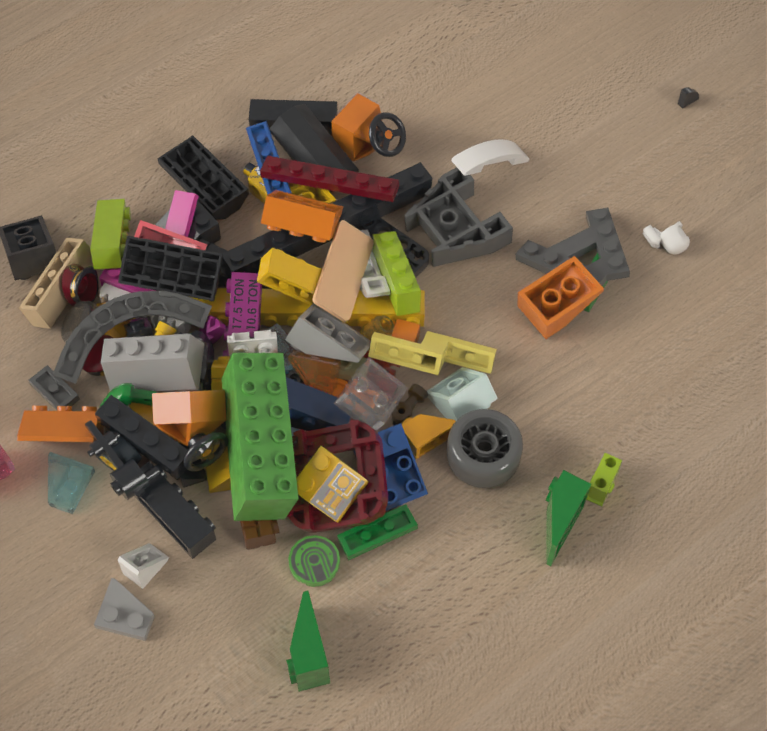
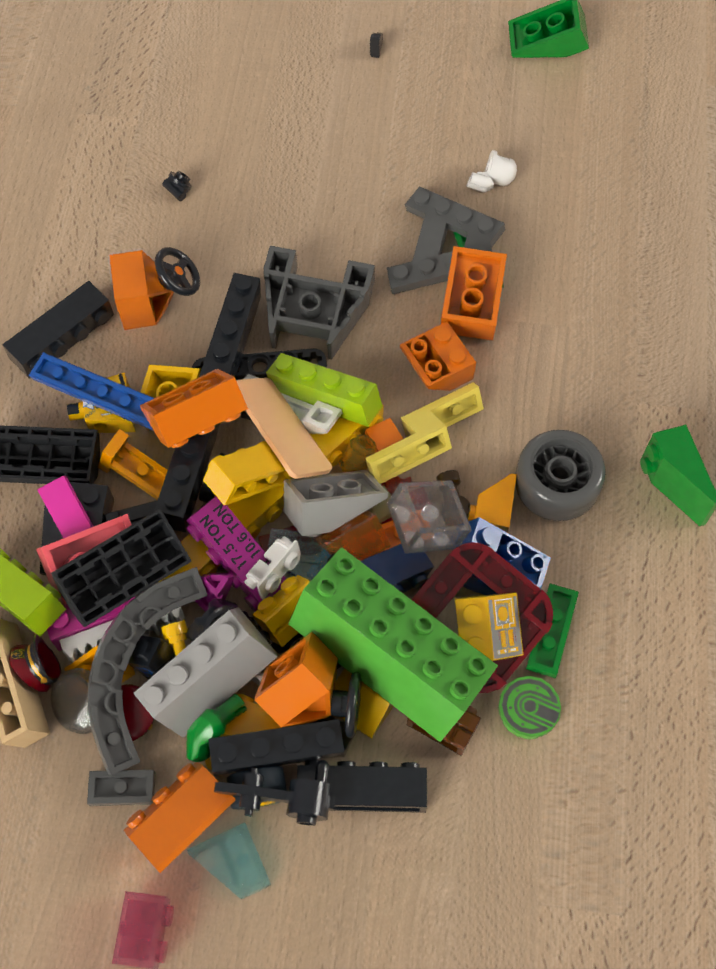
camera: 45 degrees left, 5 degrees up
light grey wing [94,578,155,641] -> none
white slope [118,543,169,589] -> none
dark red plate [260,156,399,202] -> none
black piece [270,104,359,193] -> none
green slope [286,590,330,692] -> none
light aqua slope [427,367,498,421] -> none
white slope [451,139,529,176] -> none
lime piece [587,453,622,507] -> none
none -> light orange bracket [98,429,168,500]
none -> black plate [162,170,192,201]
none -> orange slope [400,321,476,391]

